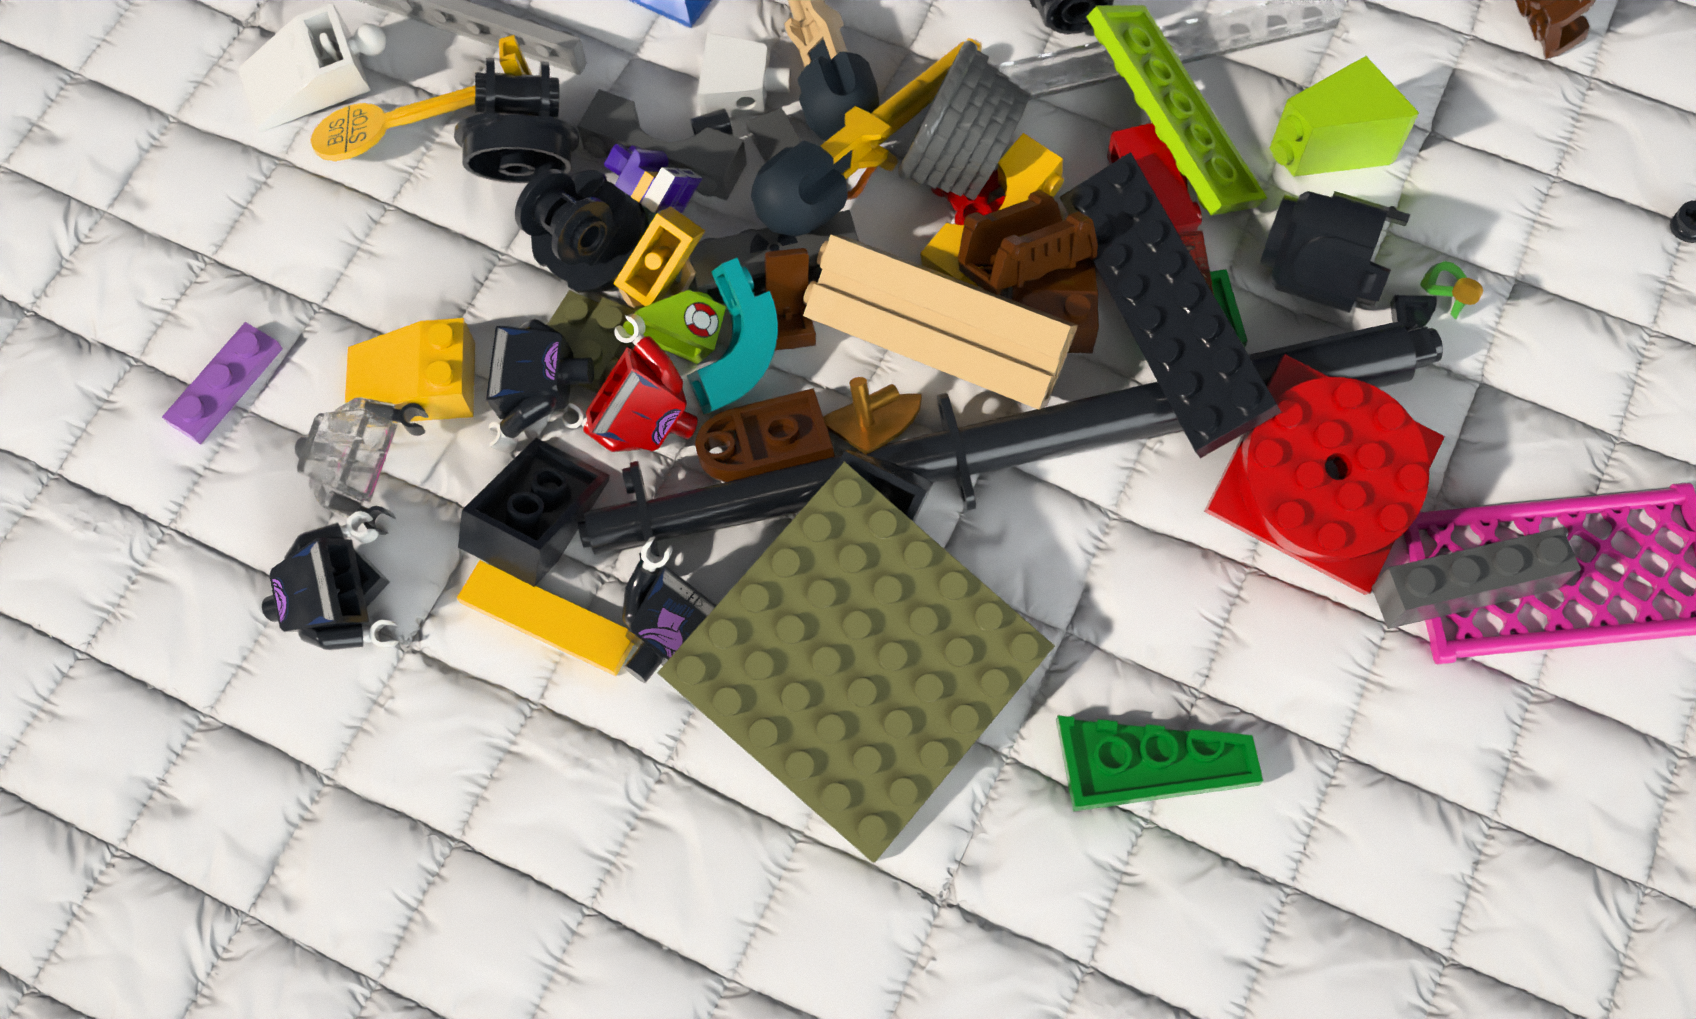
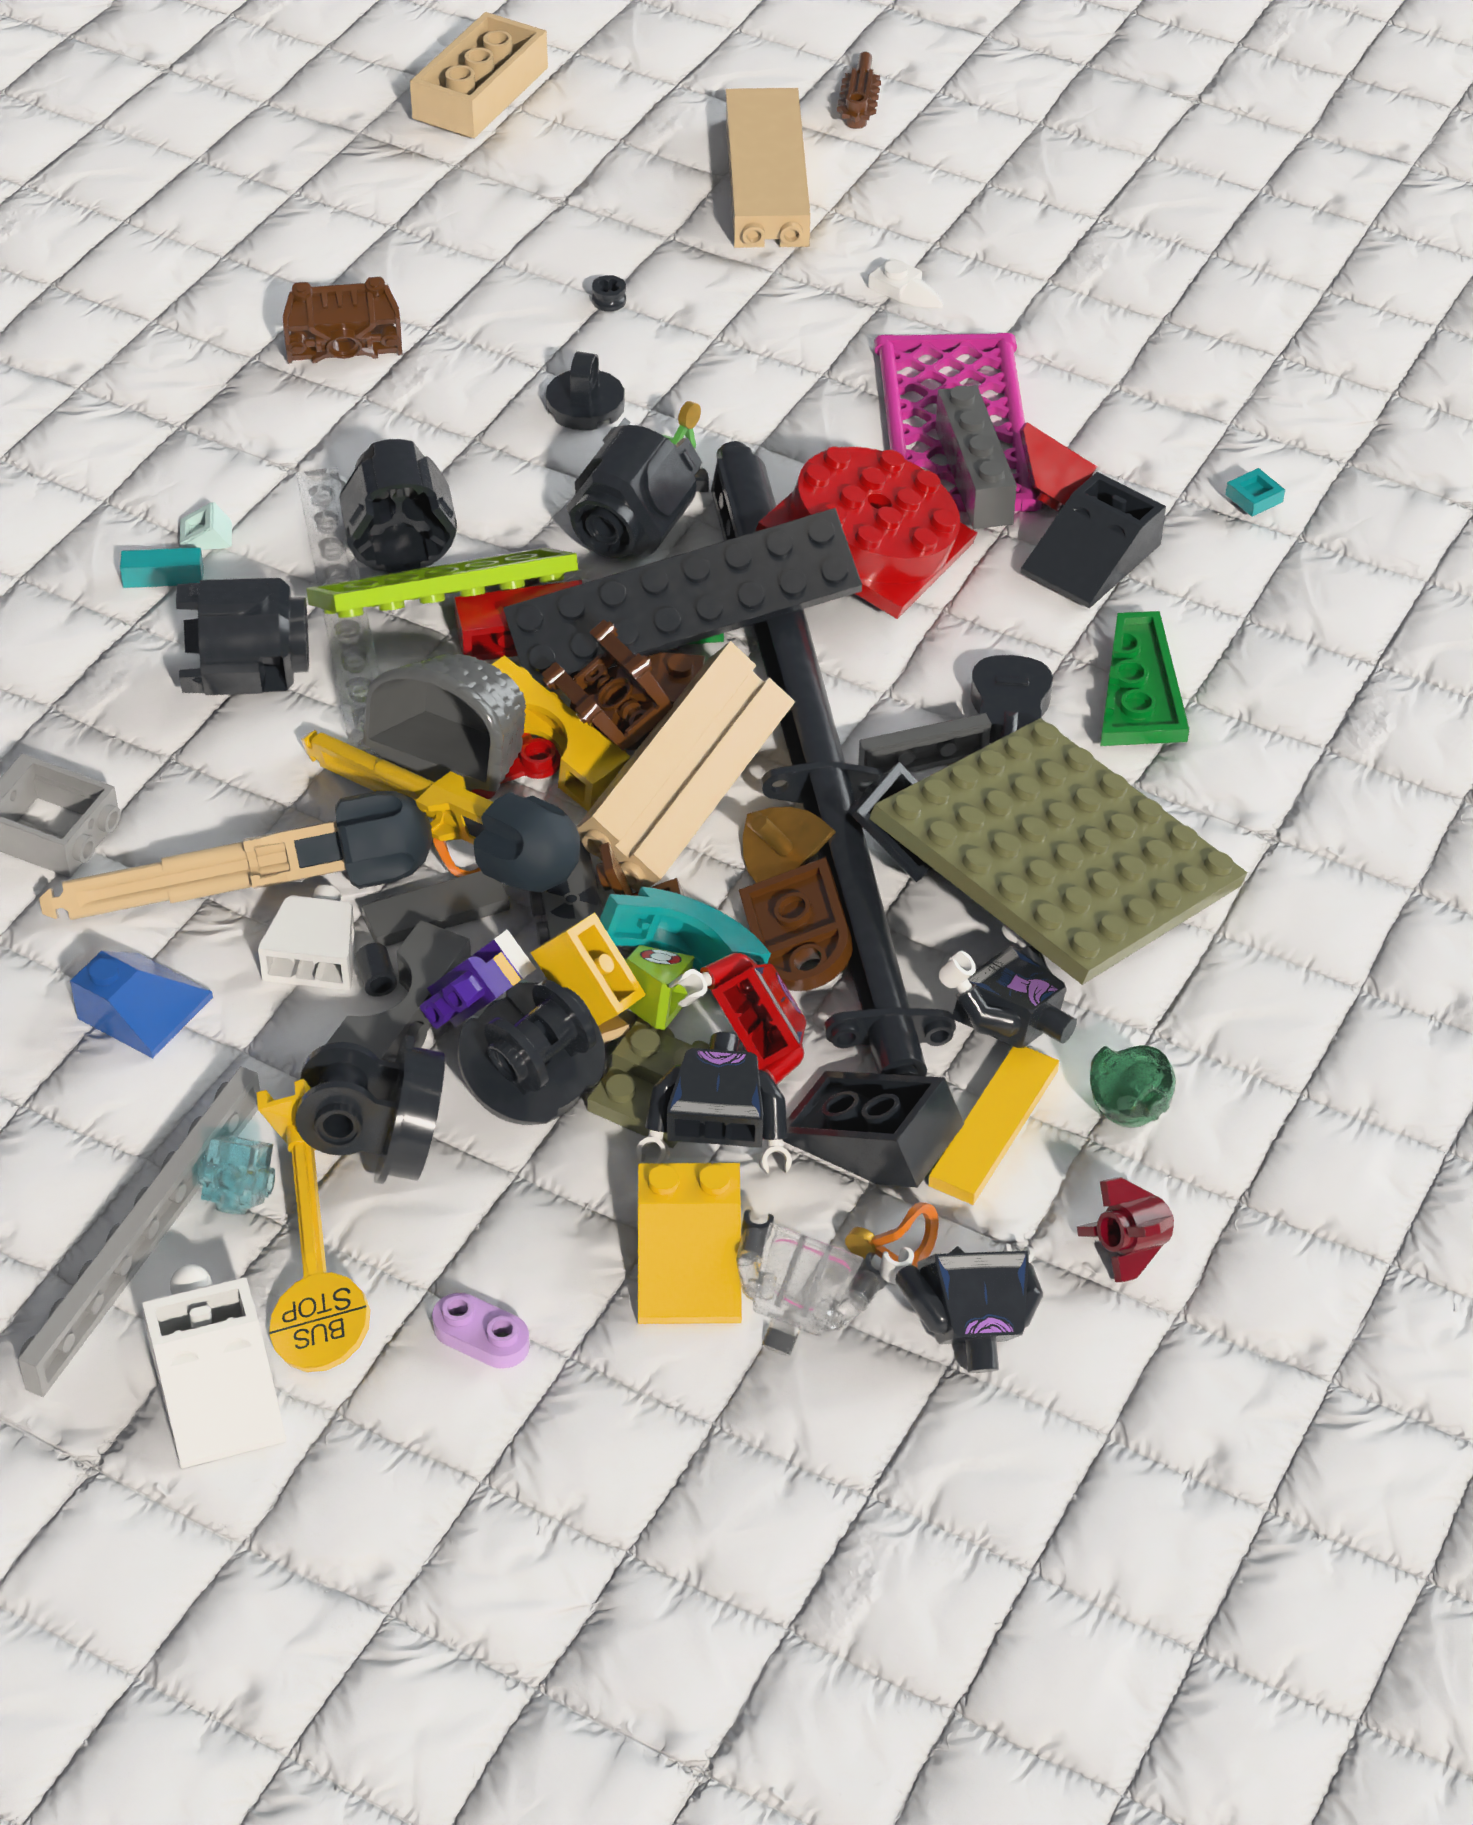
camera: 90 degrees left, 20 degrees down
medium lavender plate [162,322,283,445] -> none
lime slope [1269,56,1419,177] -> none
none -> clear light blue brick [198,1135,275,1214]
none -> black piece [339,439,457,574]
none -> lavender plate [432,1293,530,1368]
none -> black tile [545,351,625,430]
none -> orange piece [845,1202,939,1269]
none -> dark grey tile [858,713,991,782]
none -> black piece [970,655,1053,743]
none -> slope [1019,422,1098,512]
none -> black slope [1020,472,1166,609]
none -> dark red brick [1076,1177,1174,1282]
none -> clear green cap [1090,1045,1176,1128]
none -> teal plate [1225,468,1285,517]

